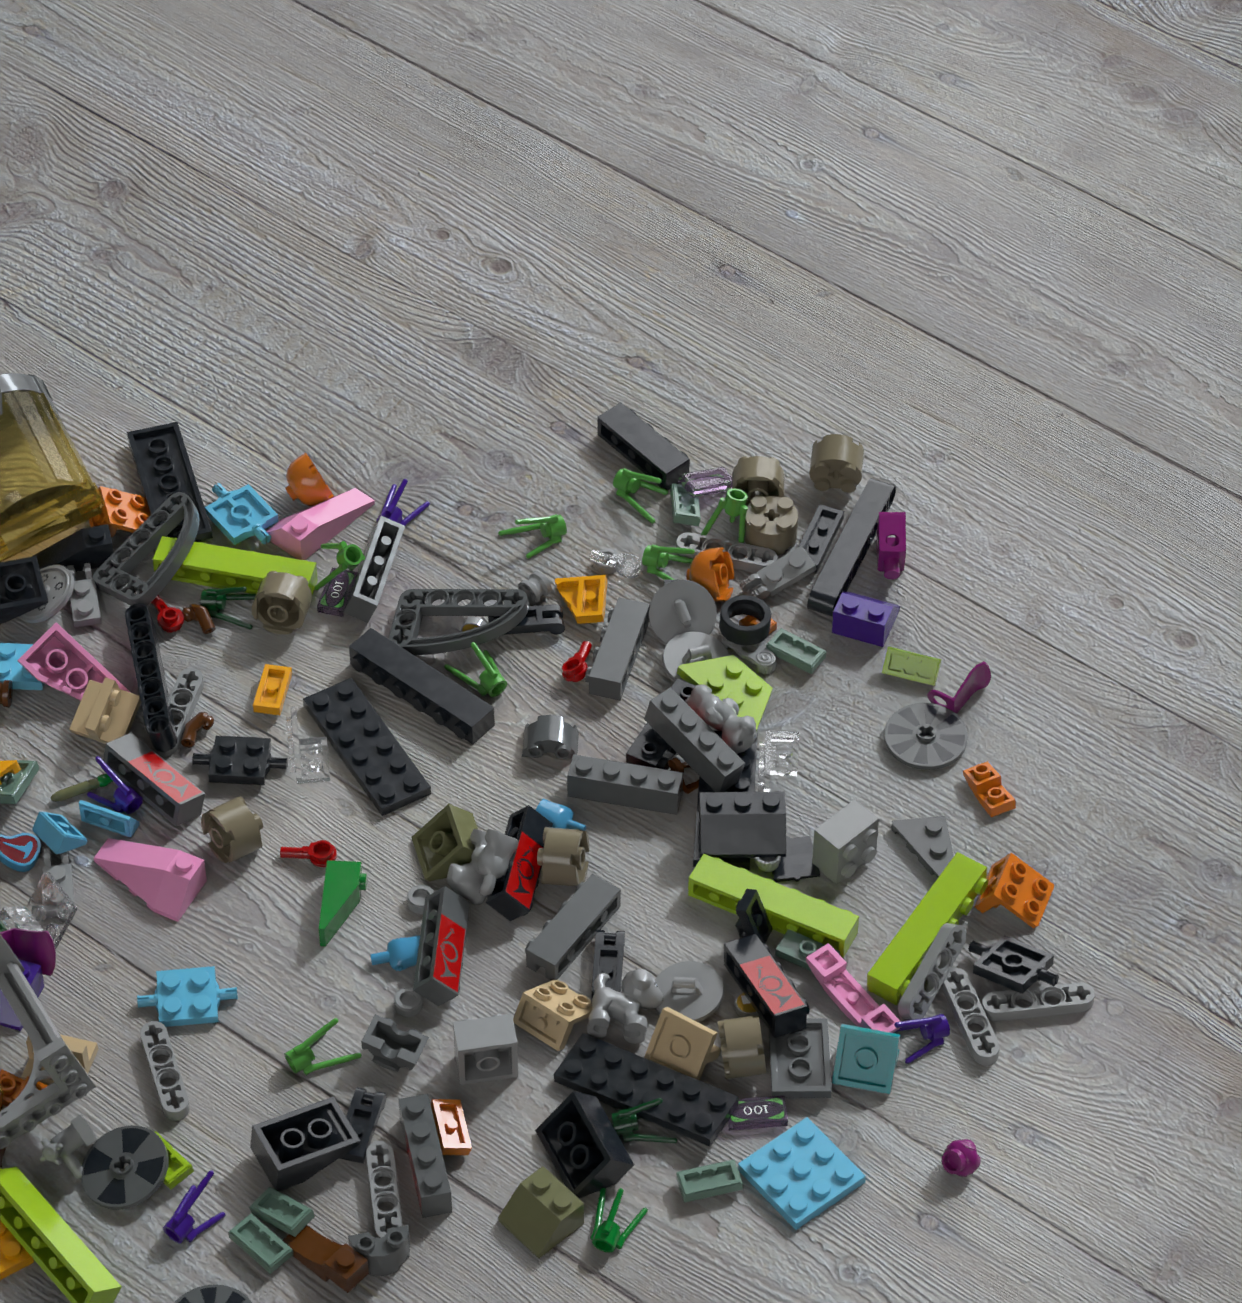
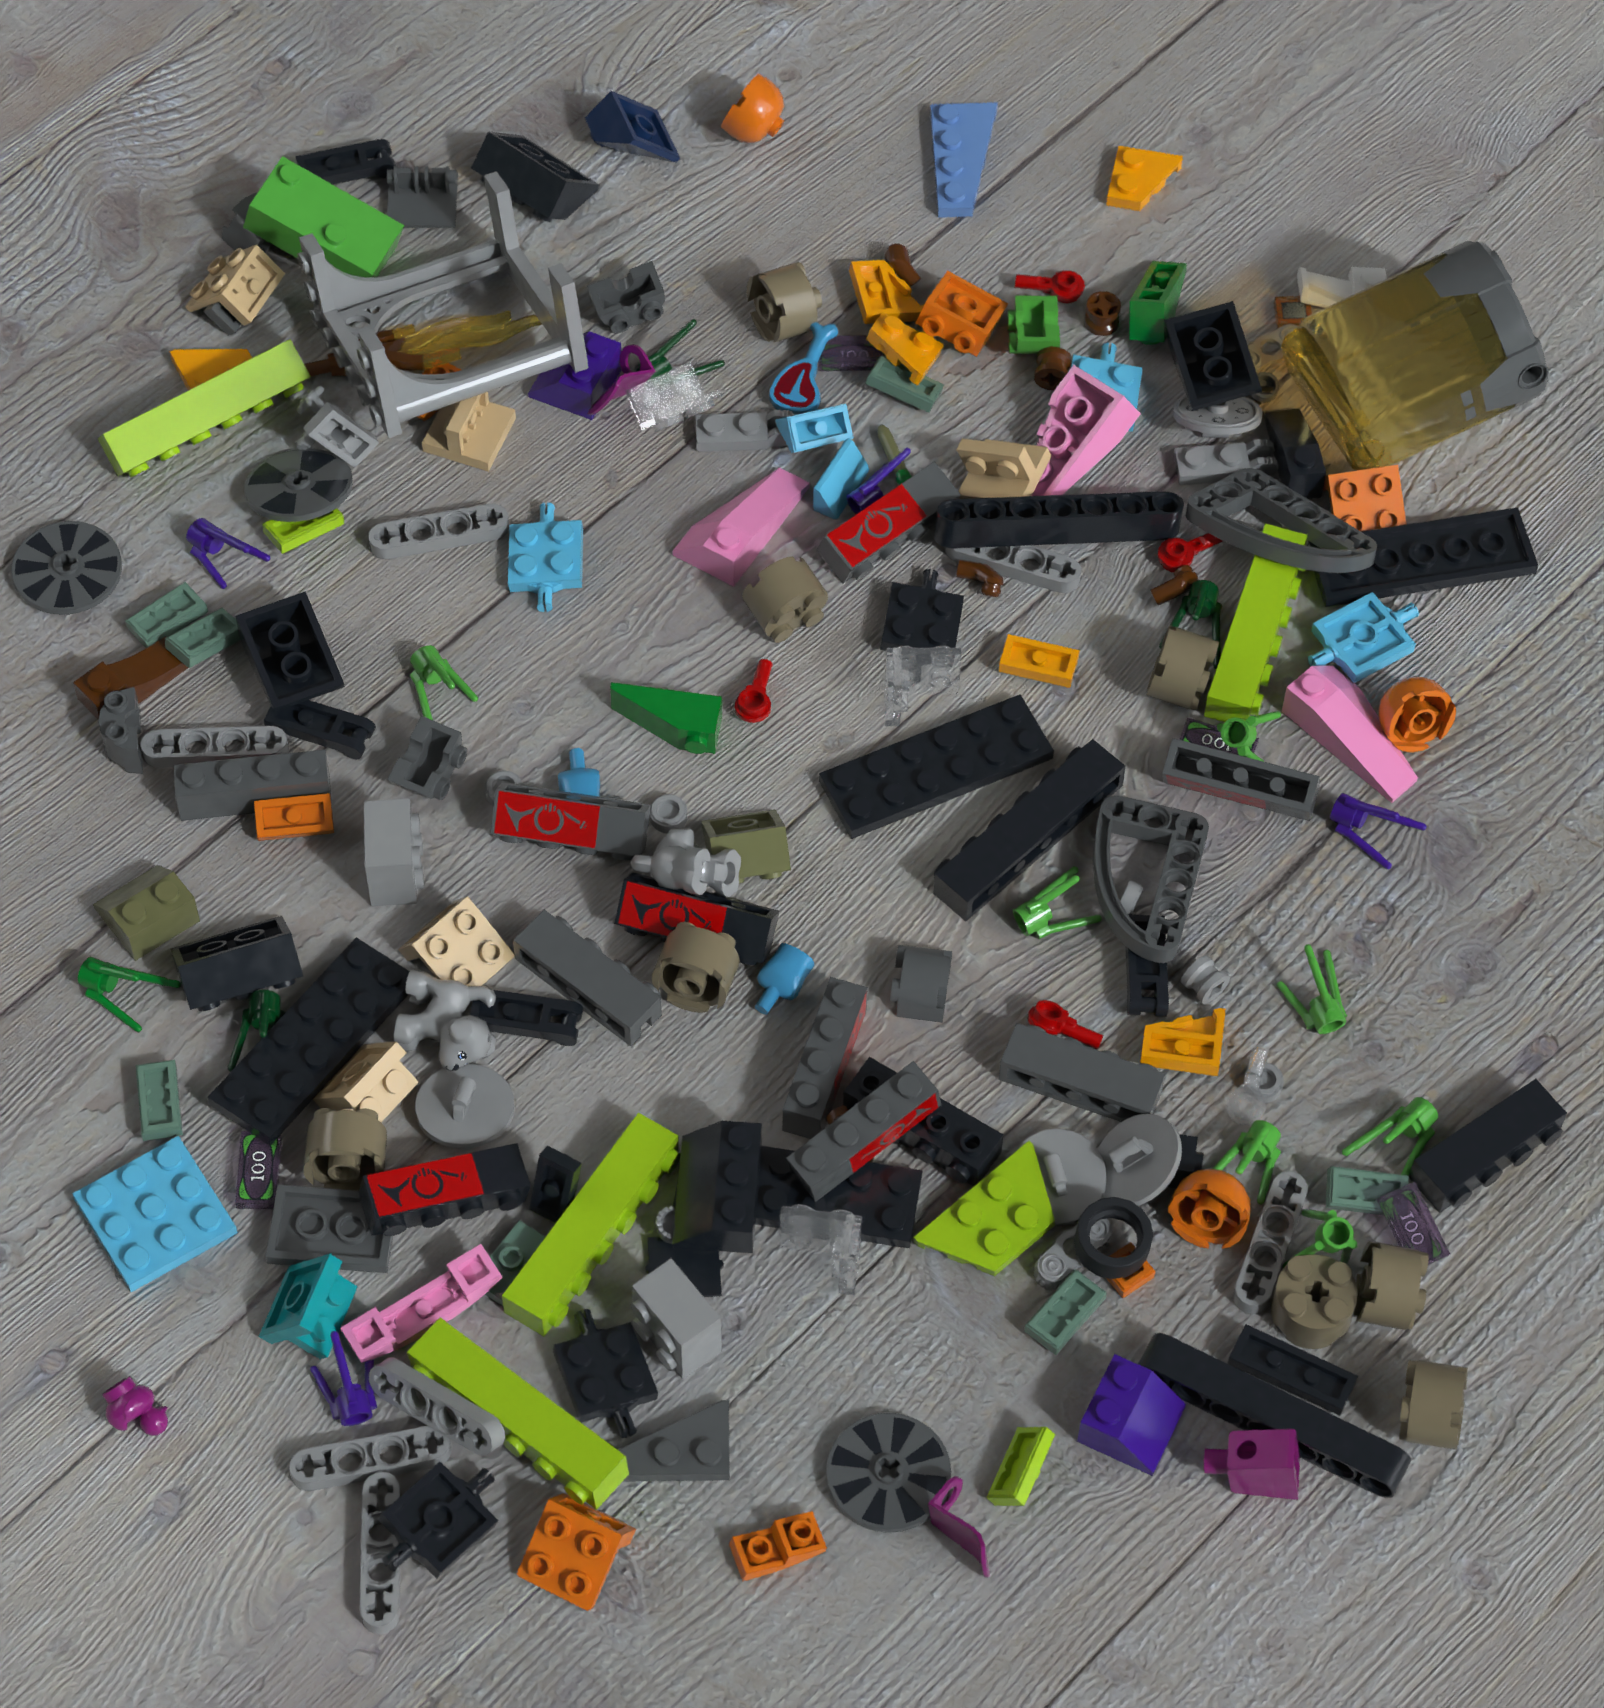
camera: 95 degrees right, 10 degrees up
light grey animal [685,684,757,754] -> none
light grey hinge [739,546,816,600] -> none
none -> black plate [553,1309,658,1438]

